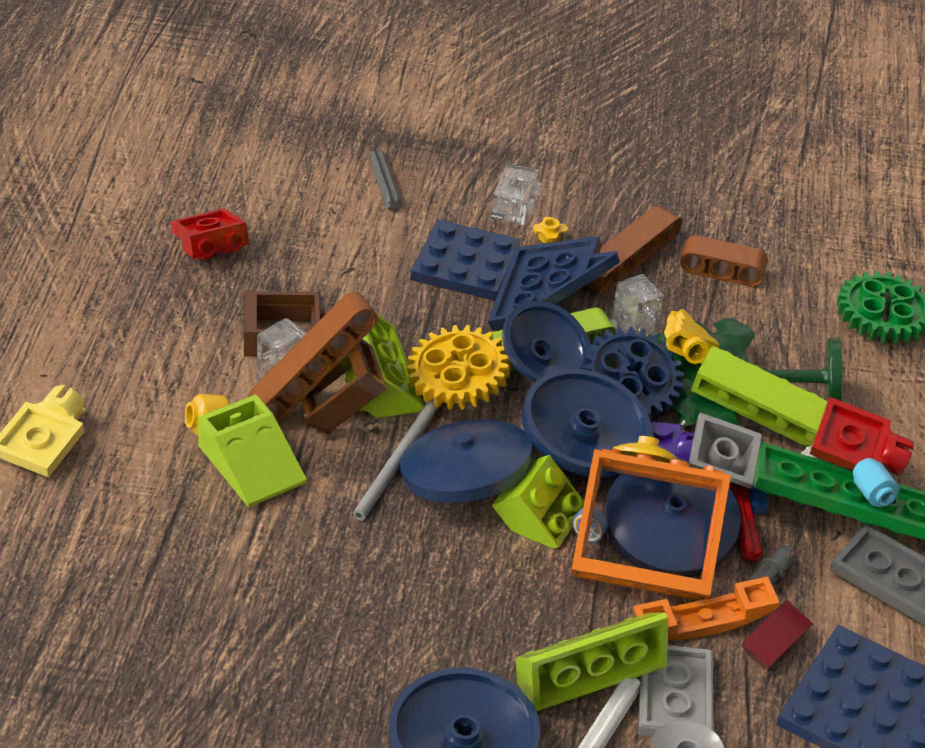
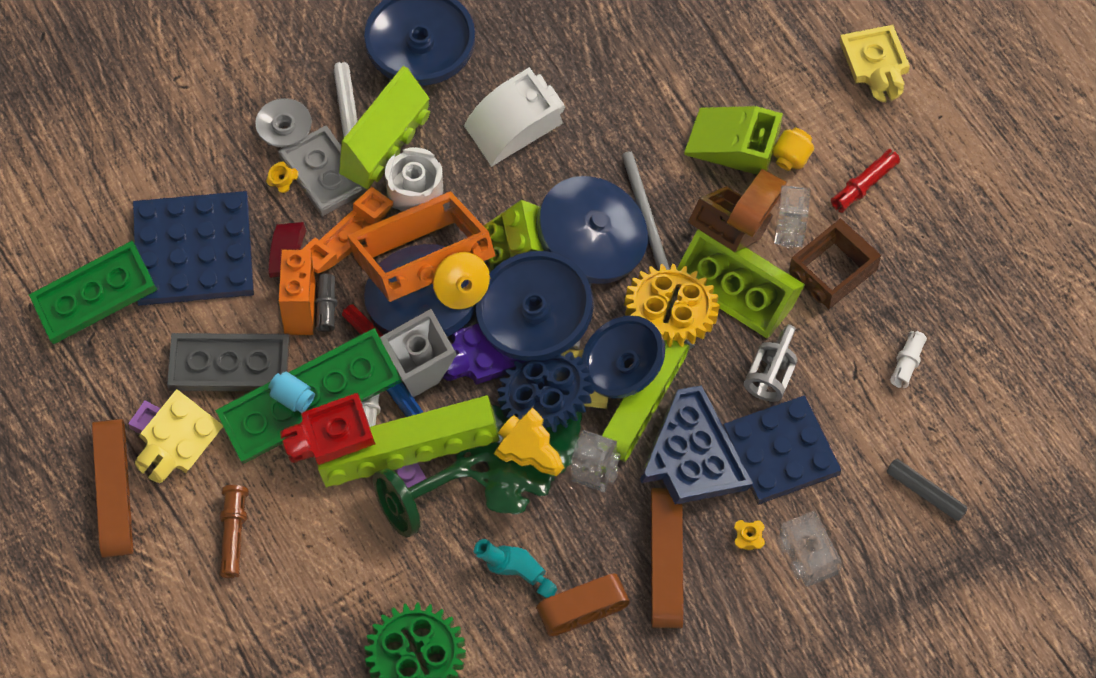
camera: 145 degrees right, 20 degrees up
red plate [170,208,249,260] -> none
none -> yellow plate [266,162,299,193]
none -> orange window [279,250,316,335]
none -> white brick [385,147,443,212]
none -> white piece [464,67,565,167]
none -> teal arm [474,539,557,598]
none -> light grey piece [744,324,798,402]
none -> red pin [830,149,900,213]
none -> white pin [890,331,927,388]

